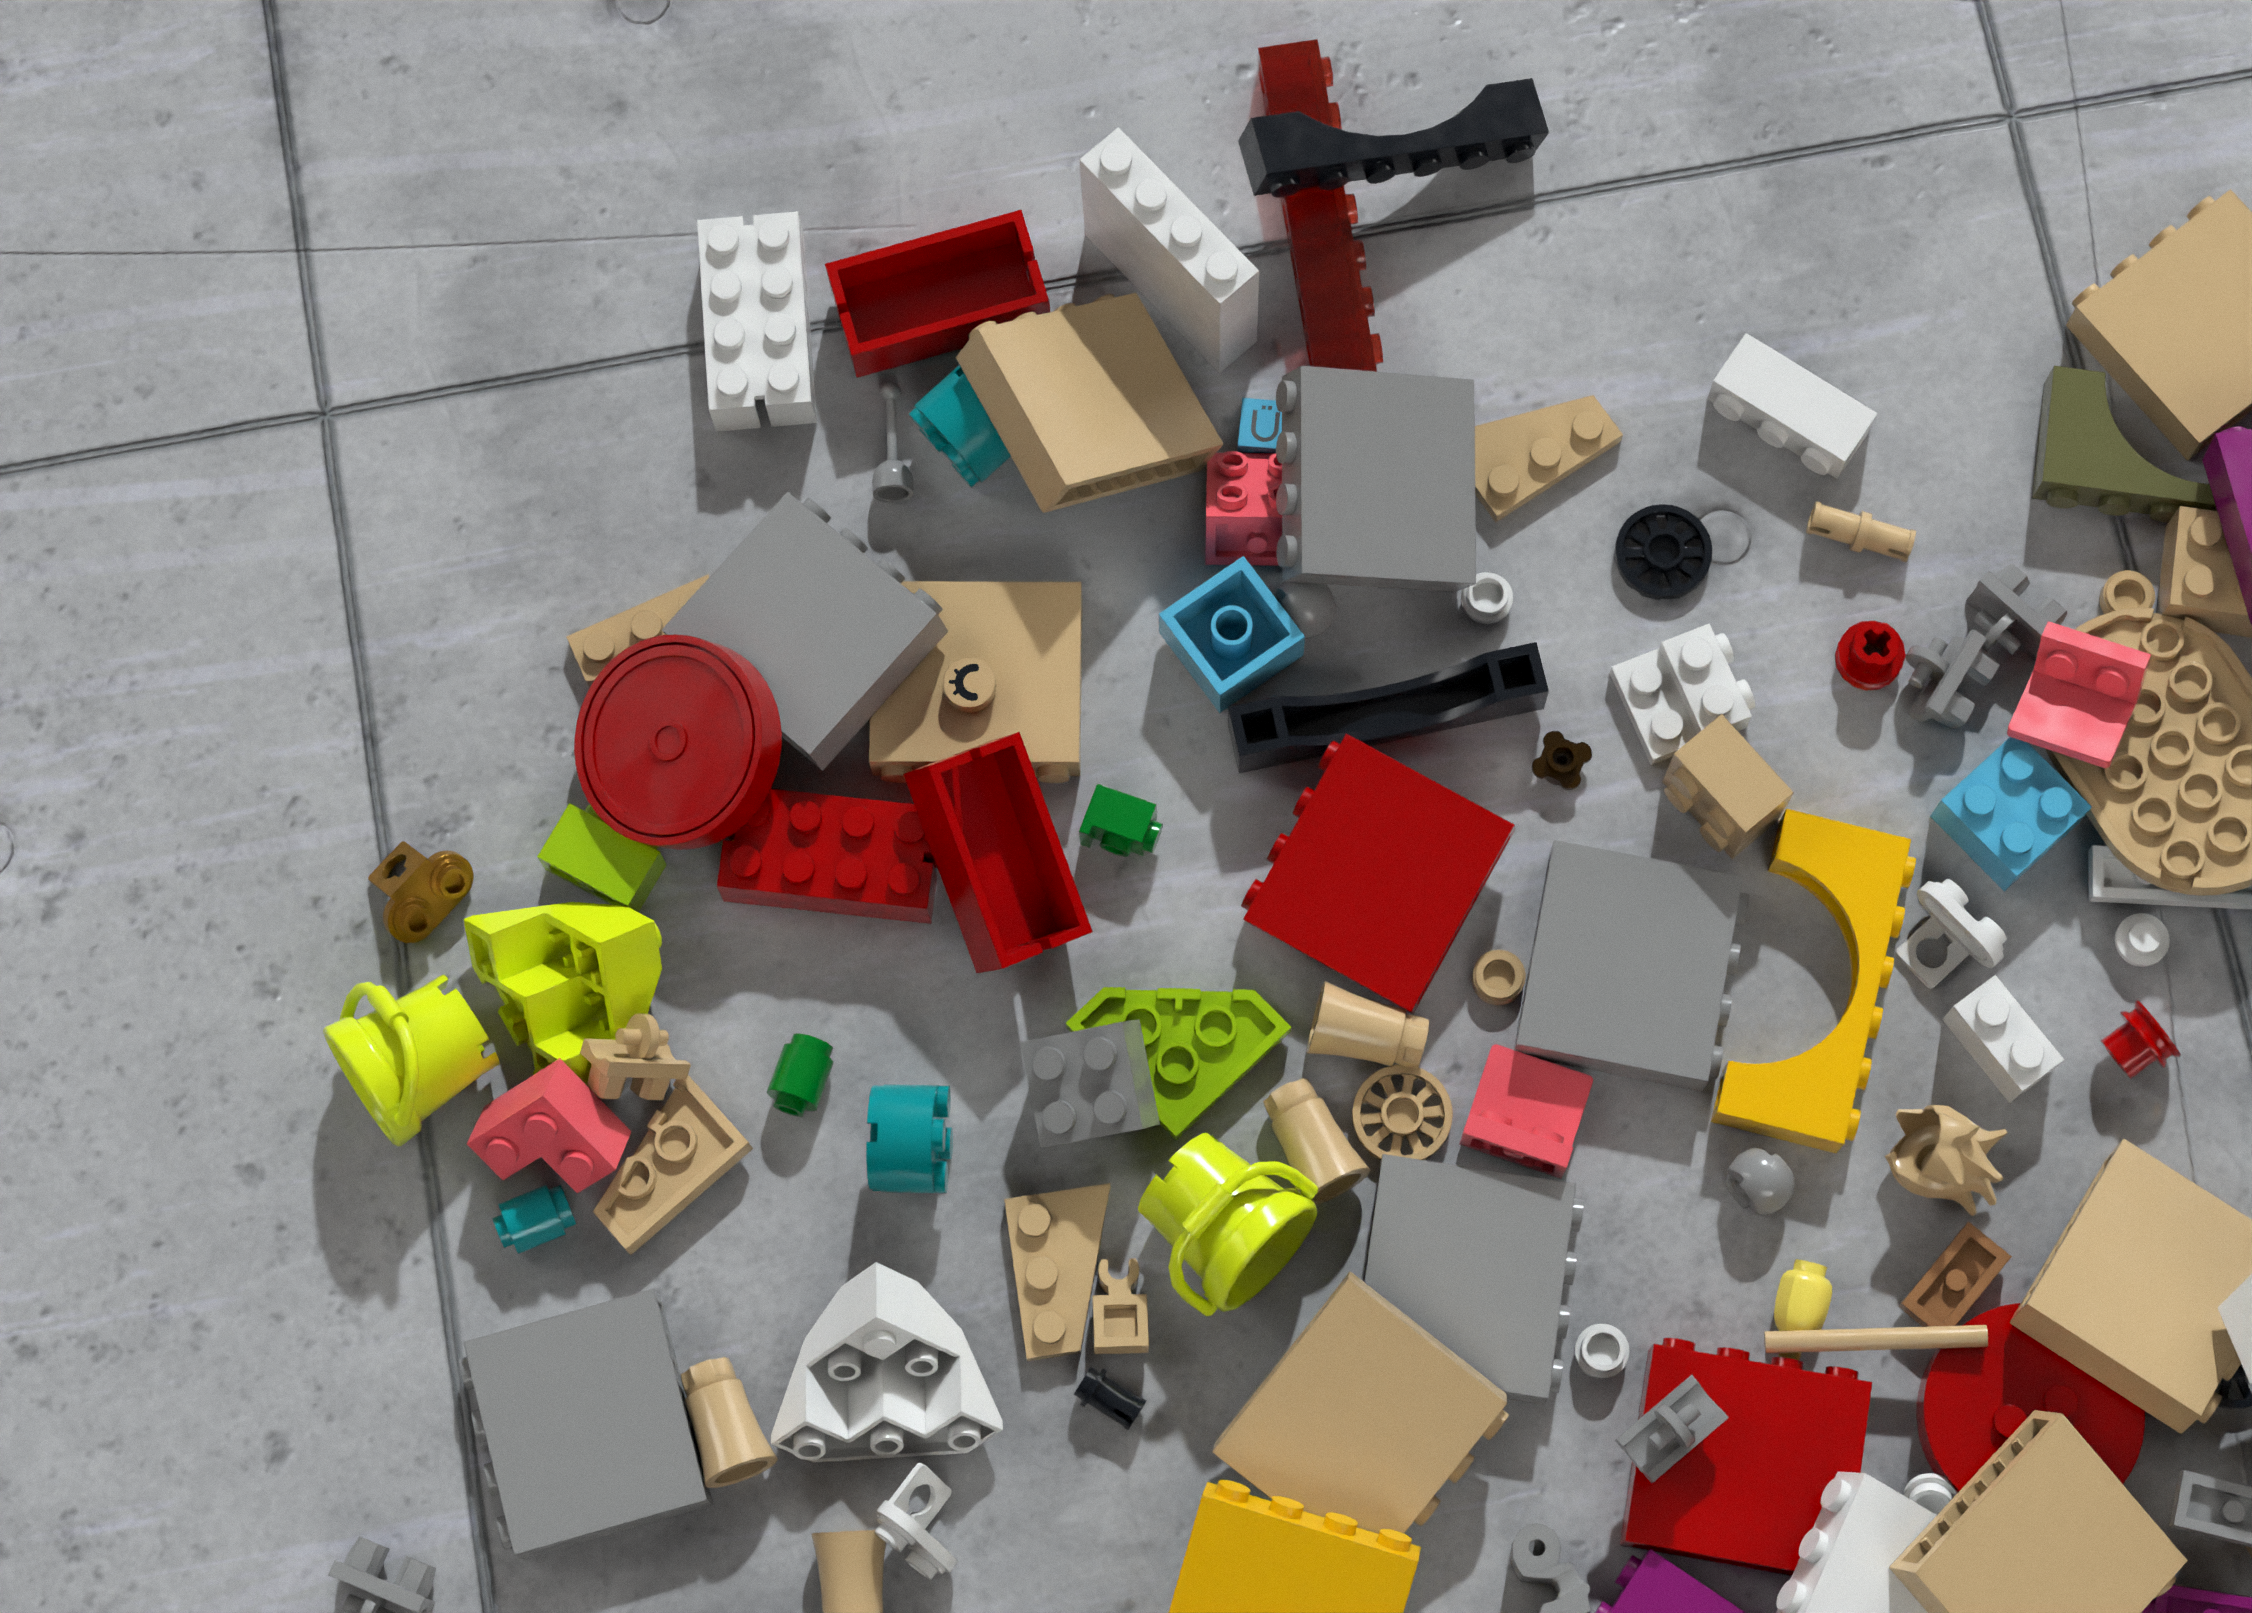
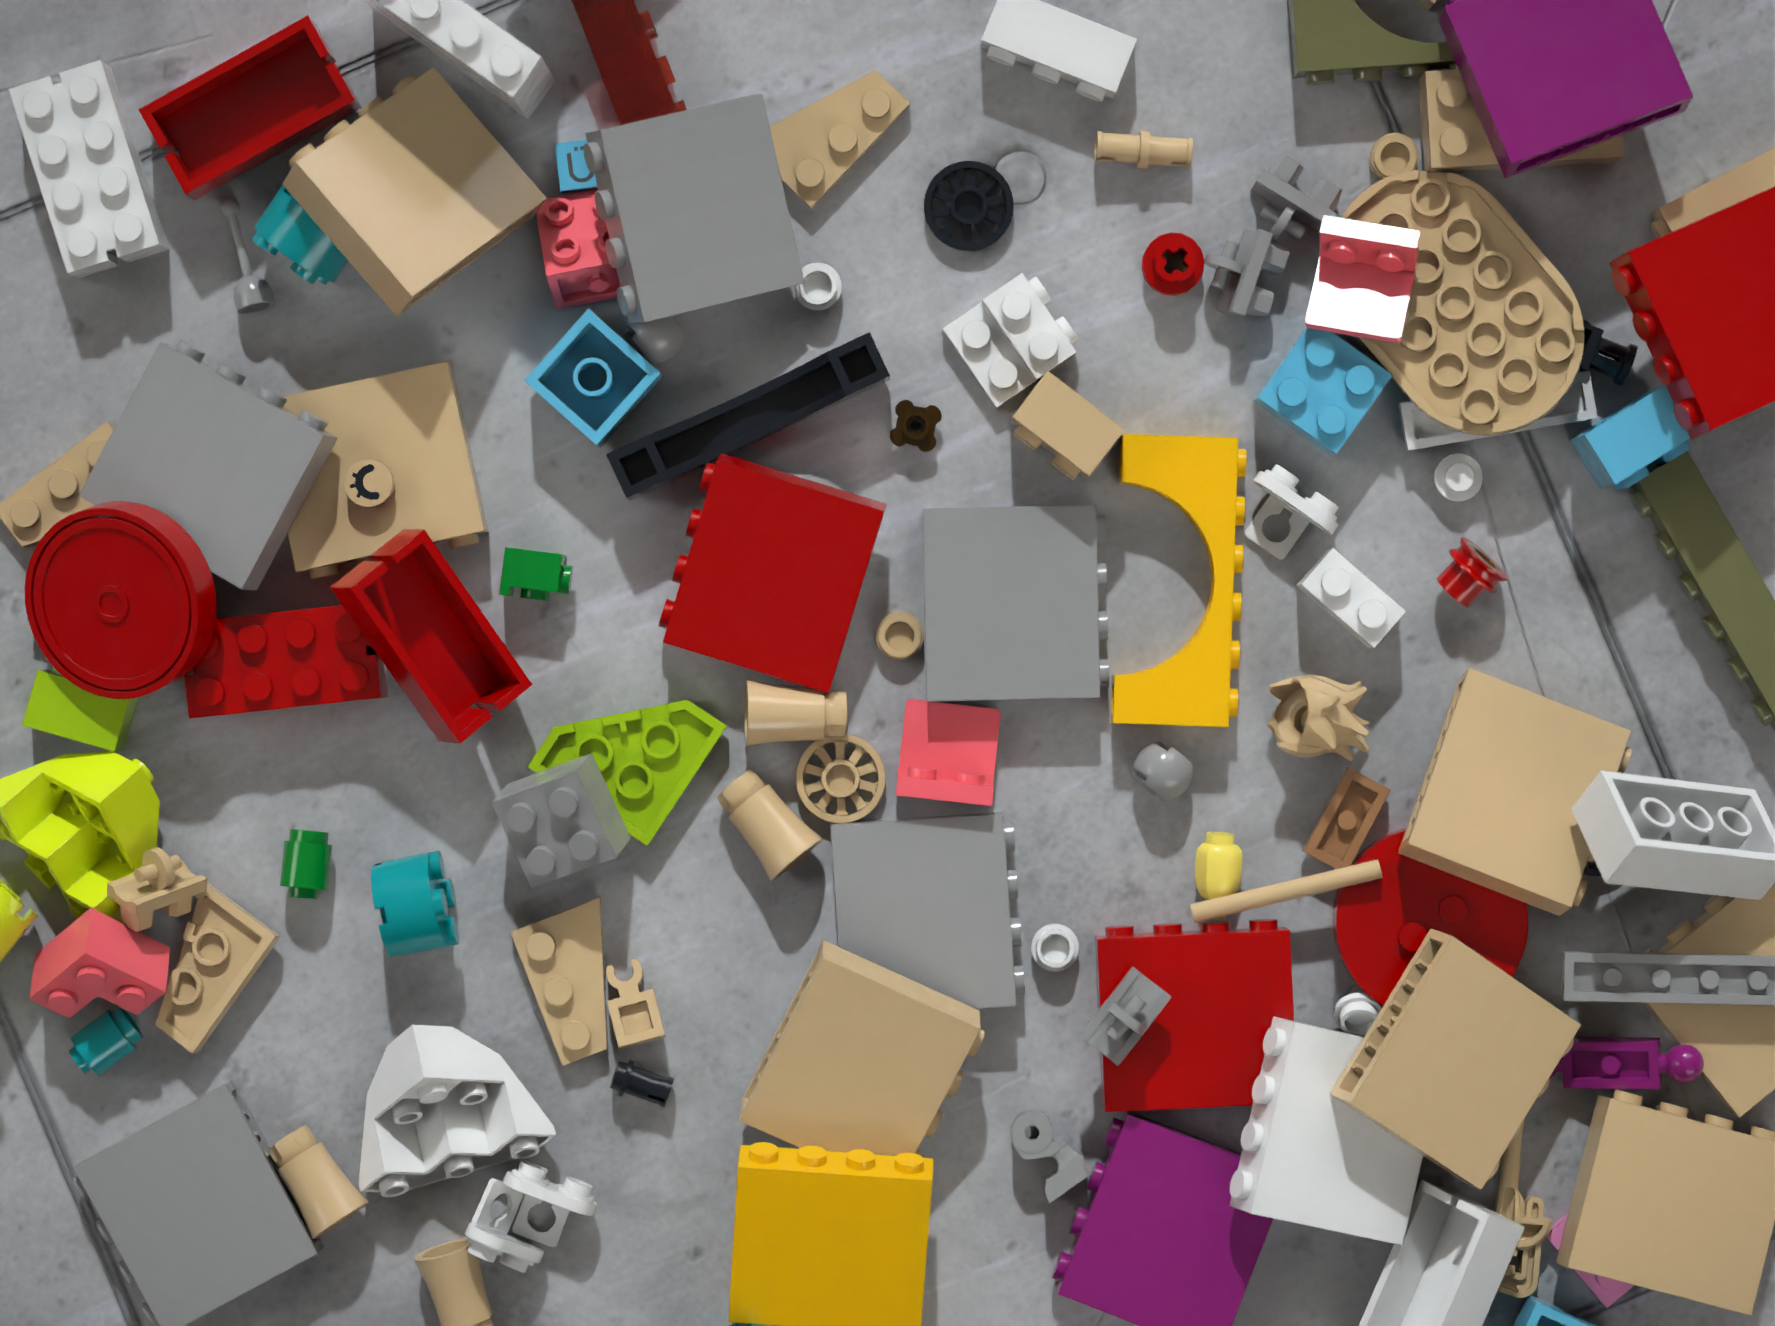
camera: 20 degrees left, 15 degrees up
neon yellow piece [1138,1133,1318,1316] -> none
none -> white bracket [503,1160,597,1247]

